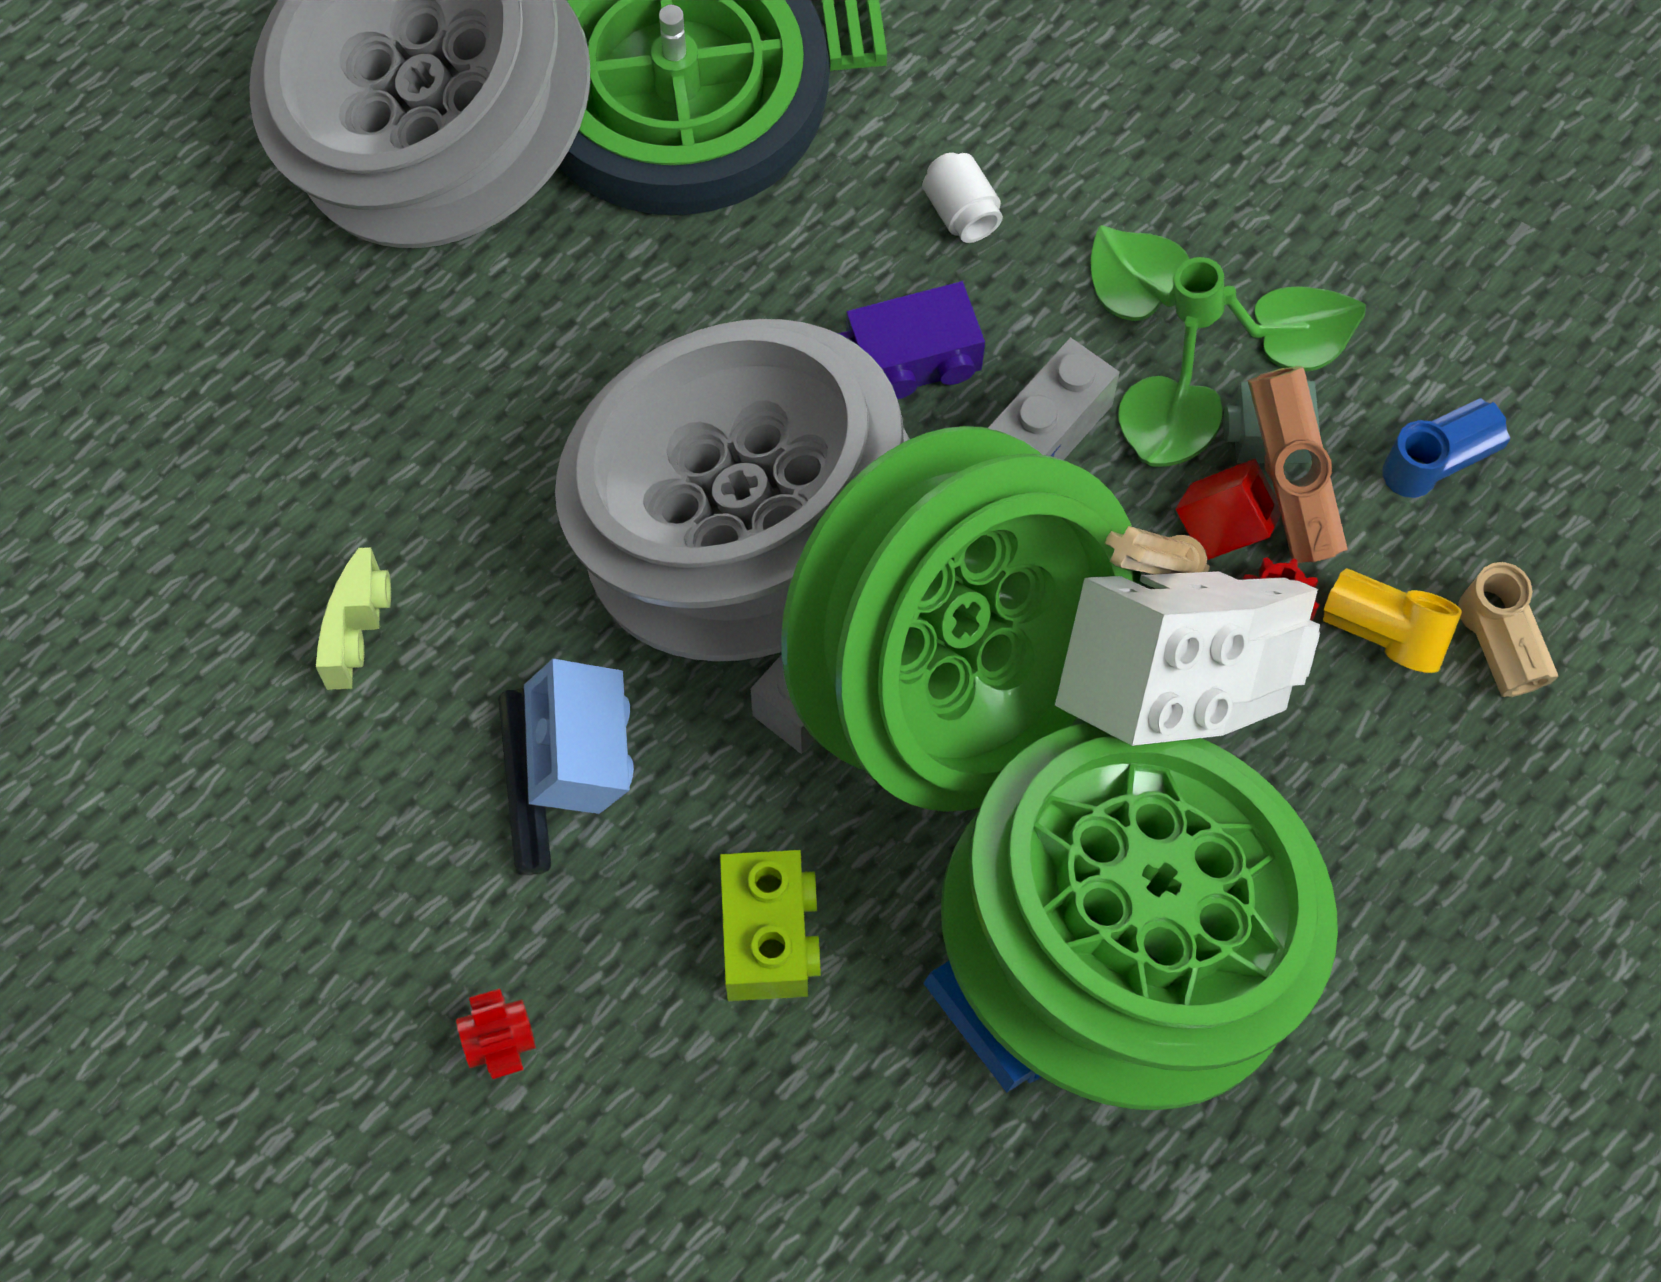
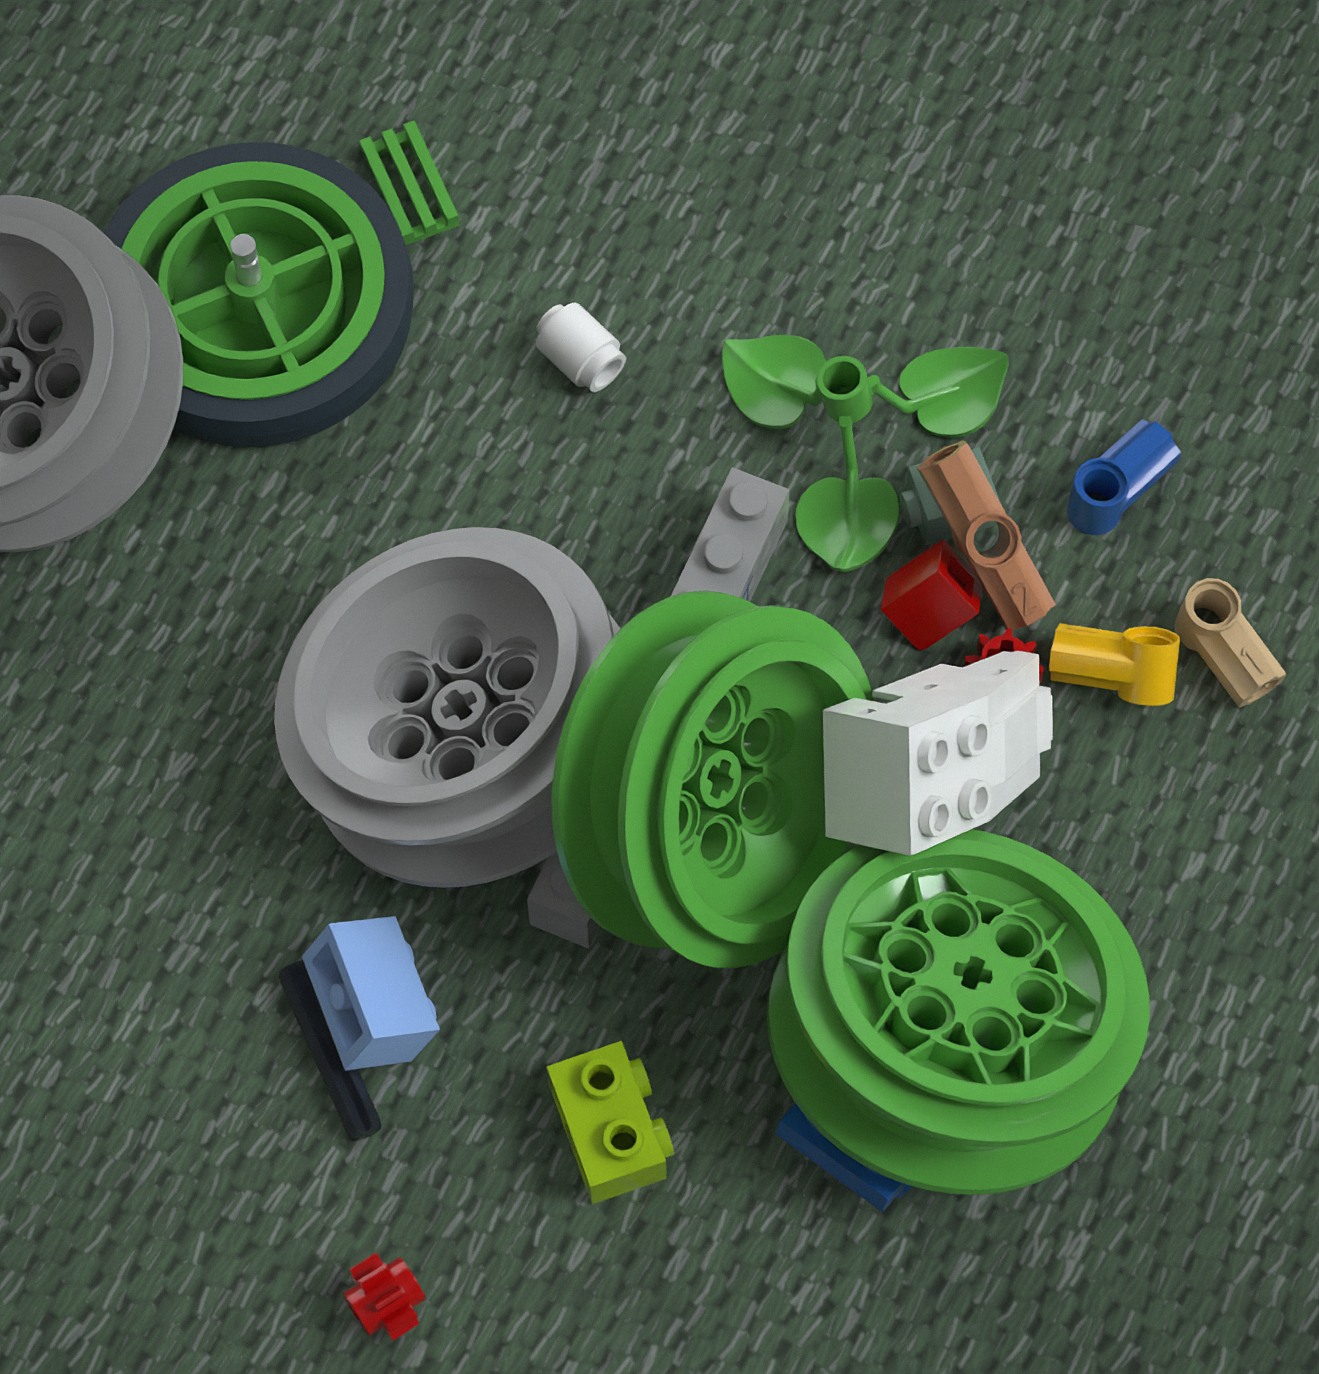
camera: 15 degrees left, 0 degrees up
yellowish green slope [316,547,391,690] -> none
dark purple brick [837,281,985,400] -> none
tan axle [1105,526,1210,574] -> none

